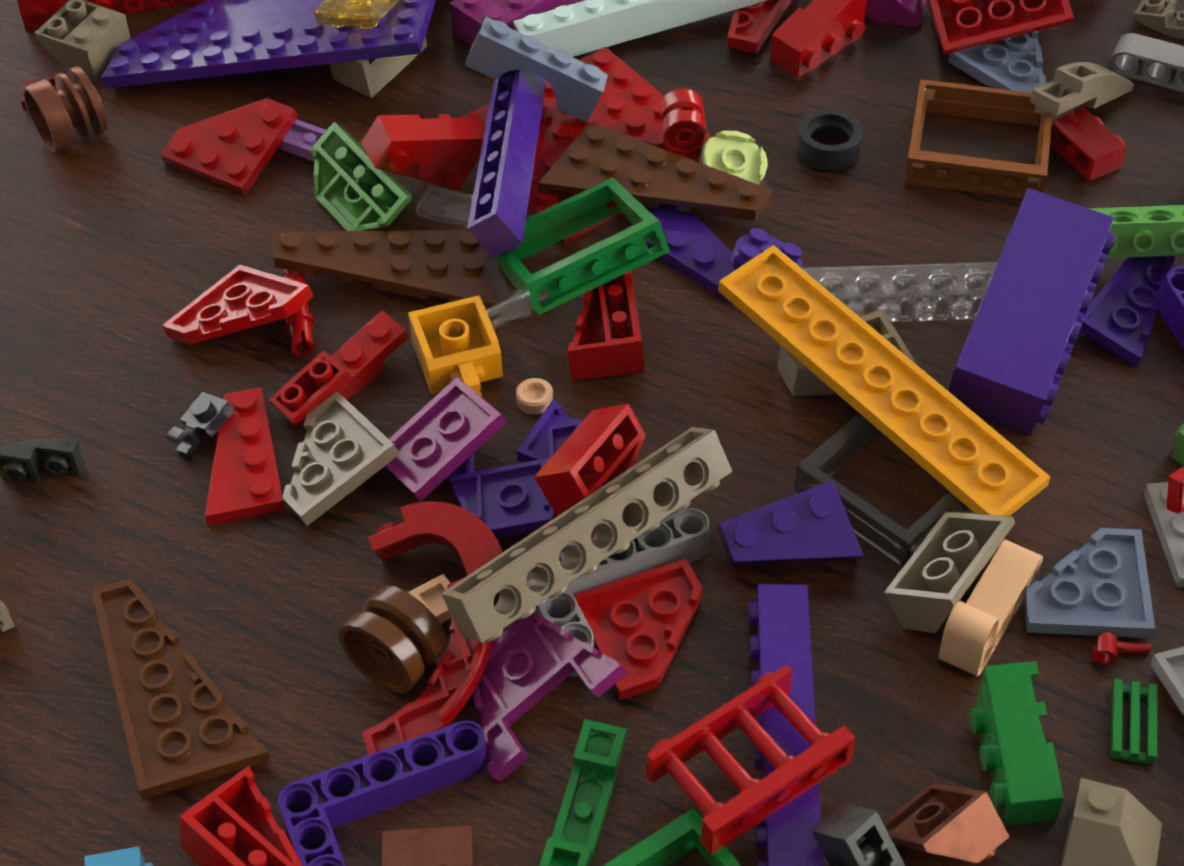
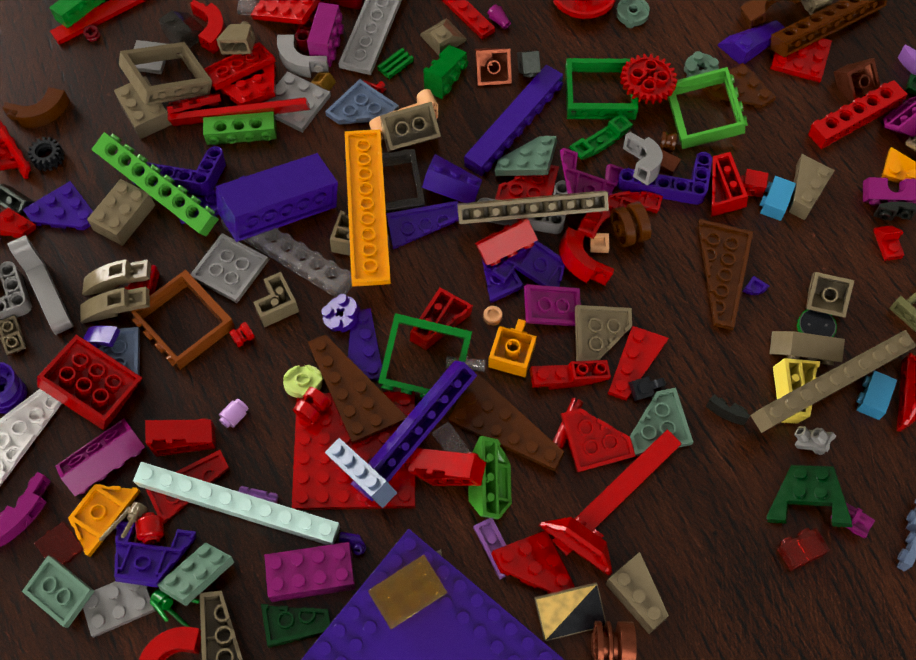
camera: 145 degrees left, 15 degrees up
red fence [646,665,856,855] -> none
black tyre [797,109,862,171] -> none
none -> dark tan slope [82,259,151,296]
none -> slope [83,326,120,348]
none -> light grey plate [190,233,269,303]
none -> lavender brick [219,398,249,428]
none -> red wheel [229,322,255,348]
none -> medium lavender axle [238,486,278,503]
none -> dark tan brick [253,272,299,327]
none -> dark purple wing [386,201,459,250]
none -> sand green plate [495,136,557,176]
none -> tile [534,582,606,641]
none -> red wedge [538,516,612,576]
none -> red tile [552,429,682,556]
none -> dark tan wedge [606,552,669,634]
none -> light grey arch [623,132,663,186]
none -> sand green plate [630,388,693,457]
none -> dark purple tile [742,276,769,295]

